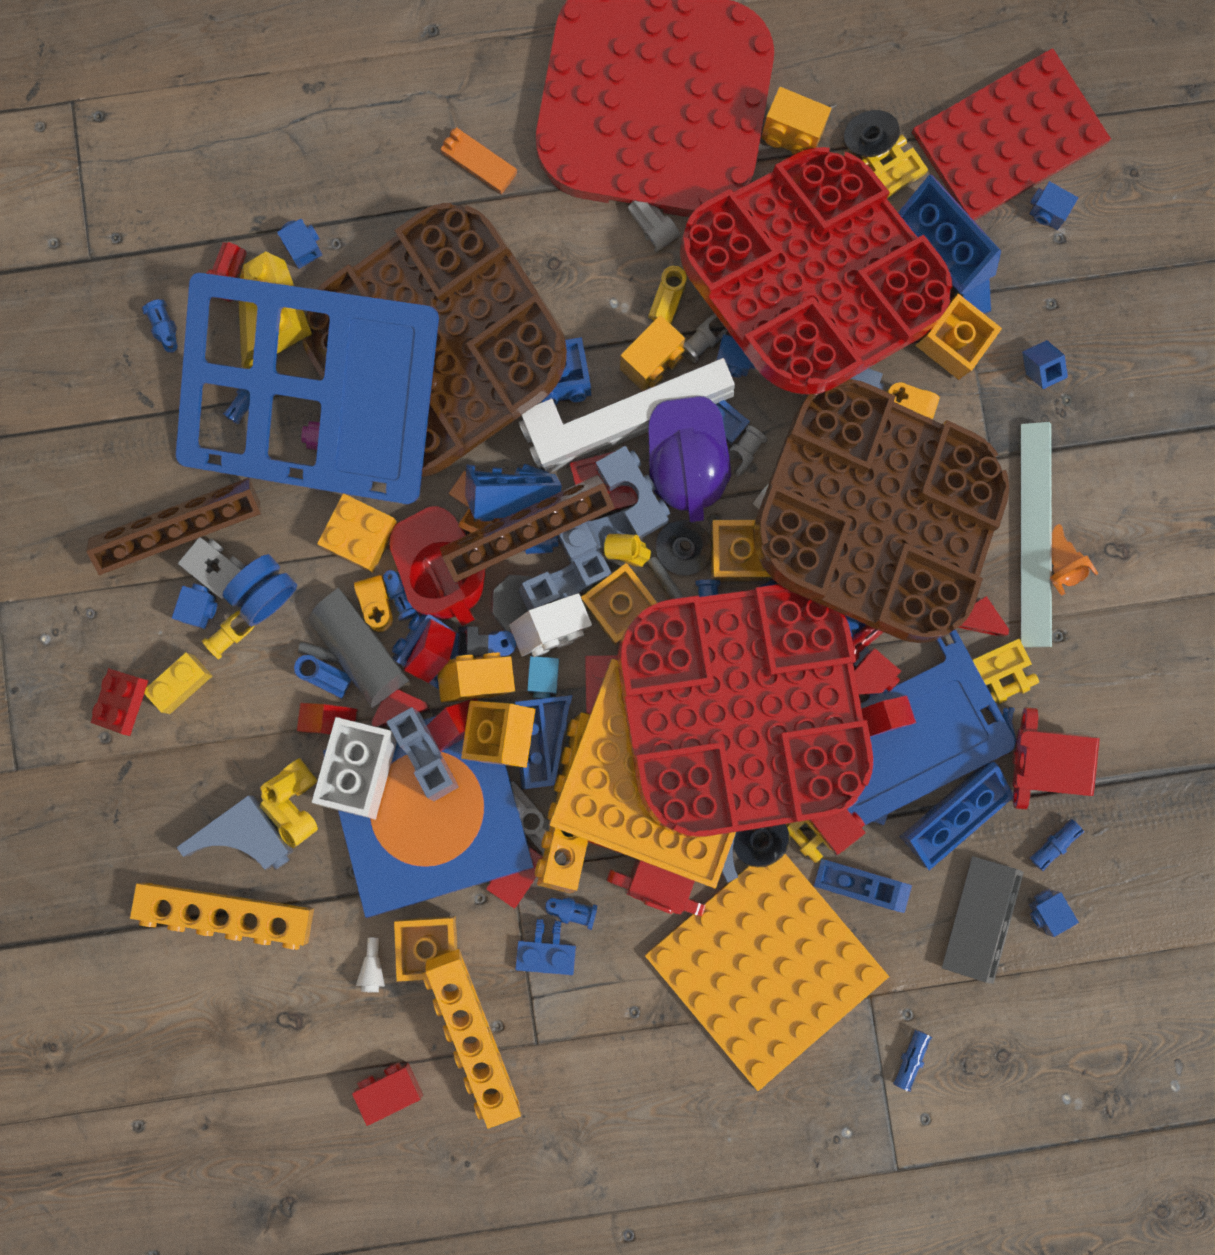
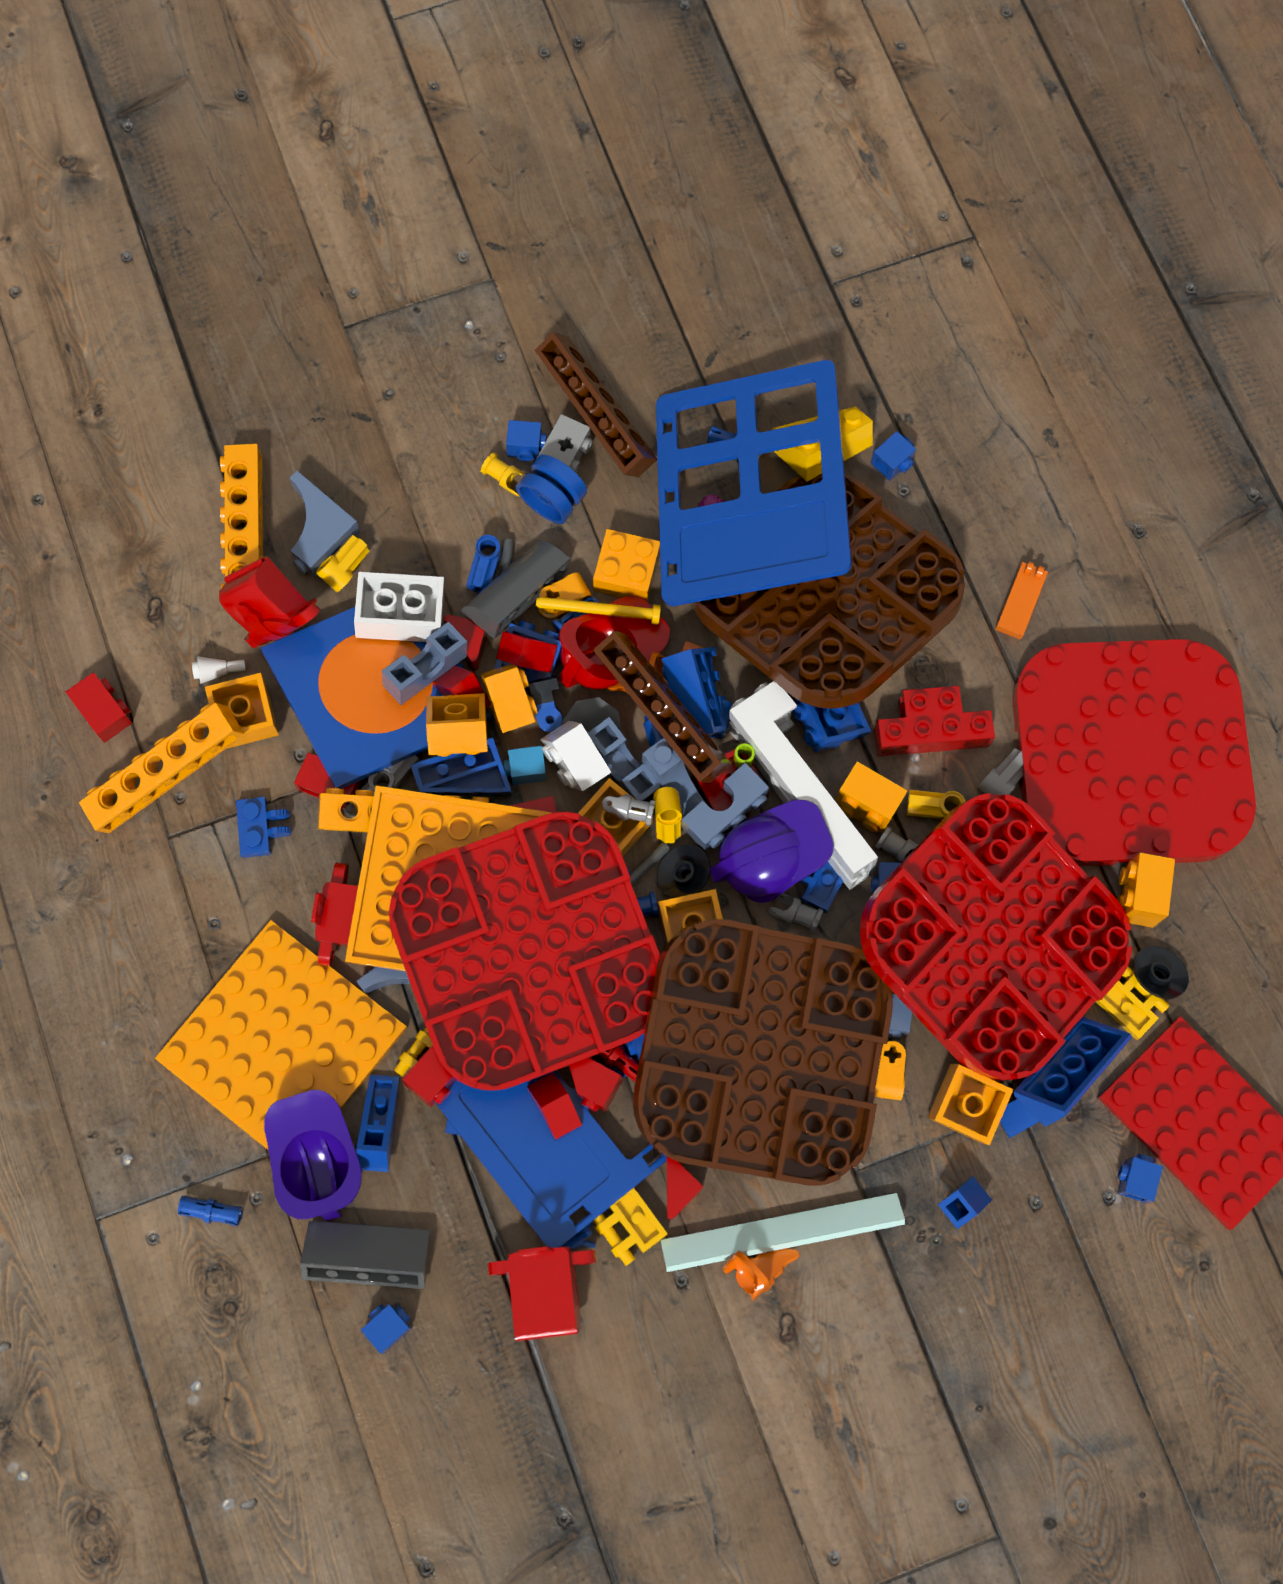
camera: 80 degrees right, 10 degrees down
red plate [90,668,148,736] -> none
blue piece [142,299,178,353] -> none
yellow brick [144,652,213,714] -> none
red piece [207,242,247,302] -> none
yellow piece [260,758,318,807] -> none
red slope [297,703,358,735] -> none
blue piece [545,897,598,930] -> none
black dish [733,824,790,868] -> none
blue slope [899,762,1013,870] -> none
blue pin [1029,819,1084,872] -> none
none -> red piece [219,557,320,648]
none -> dark purple piece [264,1090,362,1221]
none -> yellow bar [536,597,660,625]
none -> light grey piece [602,794,656,826]
none -> lime hinge [733,743,755,769]
none -> red piece [874,686,995,757]

